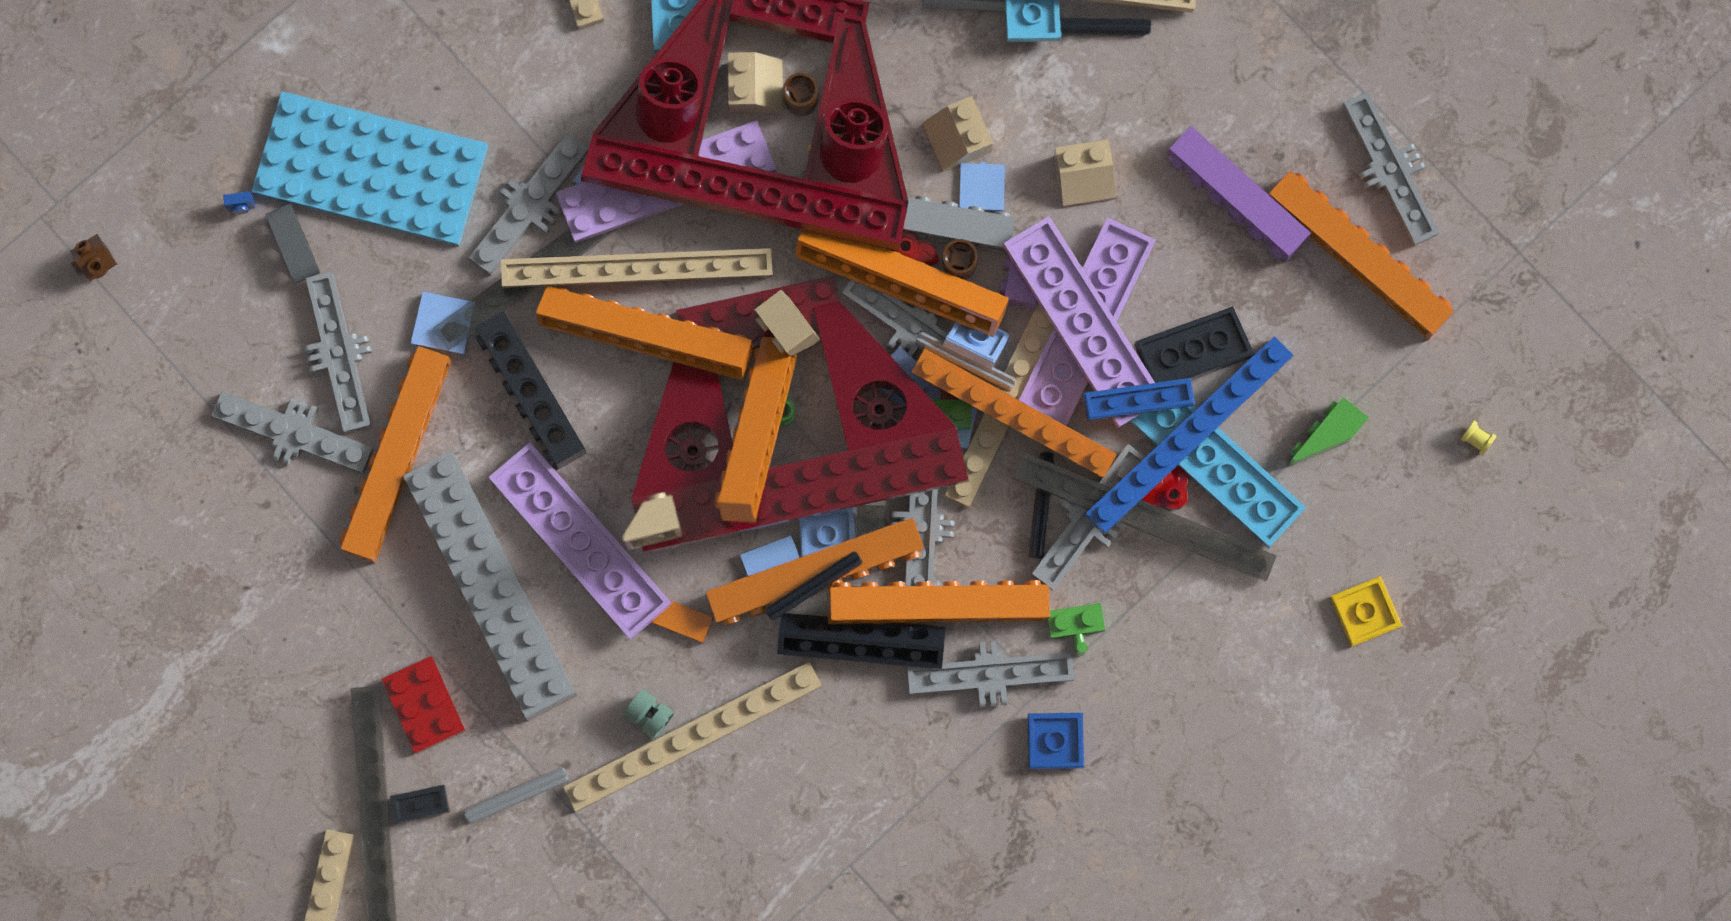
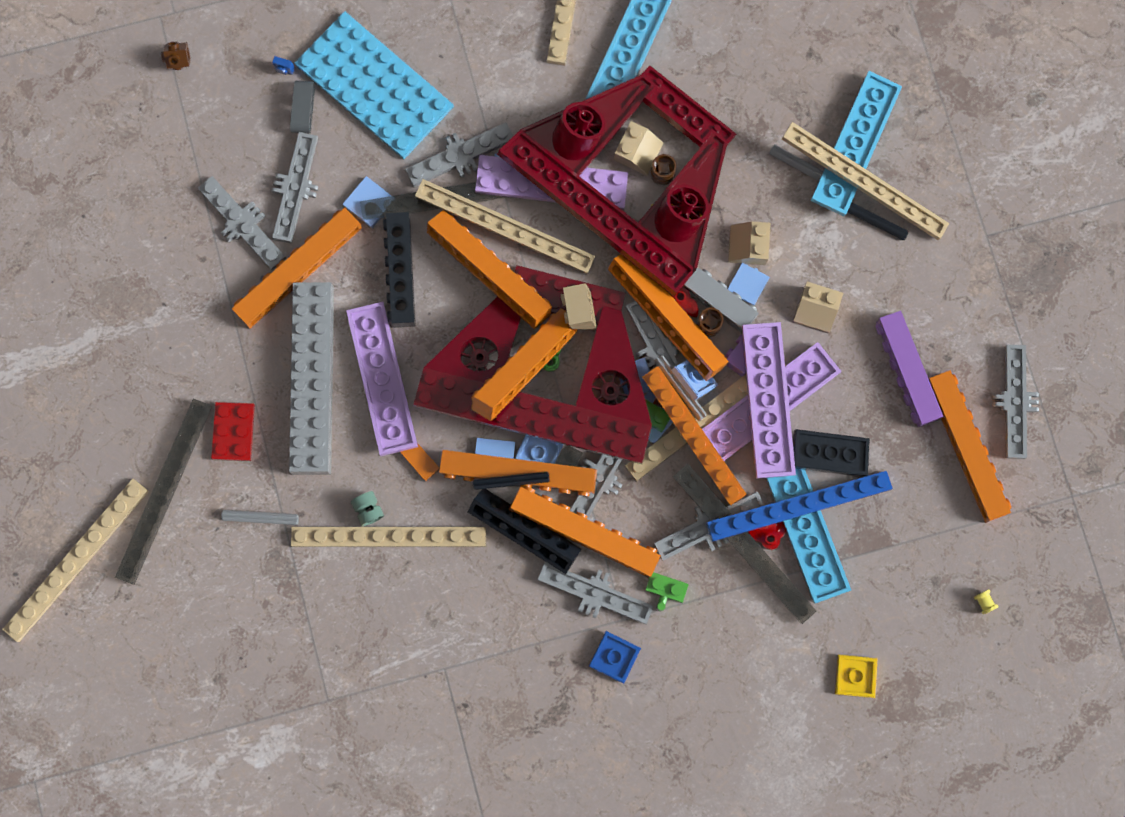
camera: 25 degrees right, 0 degrees up
black plate [390,785,450,824] -> none
tan slope [623,493,682,550] -> none
black axle [1029,452,1055,559] -> none
blue tile [1083,378,1195,421] -> none
bright green slope [1289,397,1369,466] -> none

